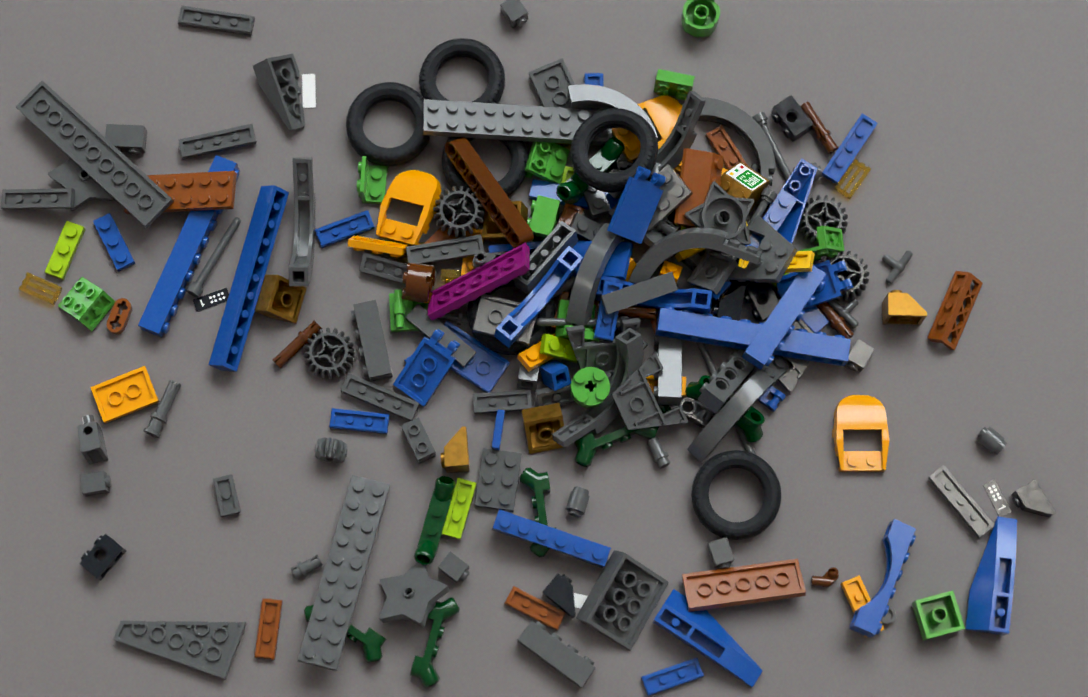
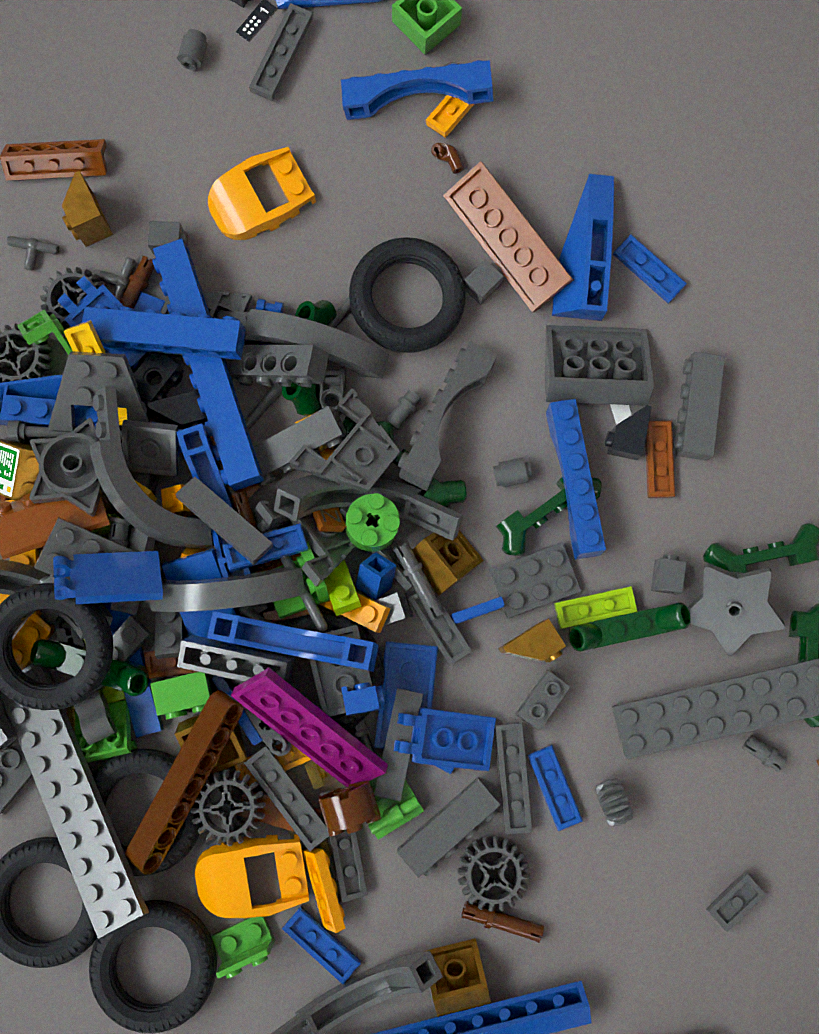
camera: 120 degrees left, 5 degrees up
none -> dark grey axle [74,689,117,745]
none -> dark orange tile [312,507,346,532]
none -> blue brick [341,682,385,716]
none -> dark grey pin [393,542,446,620]
none -> dark grey arch [398,341,498,491]

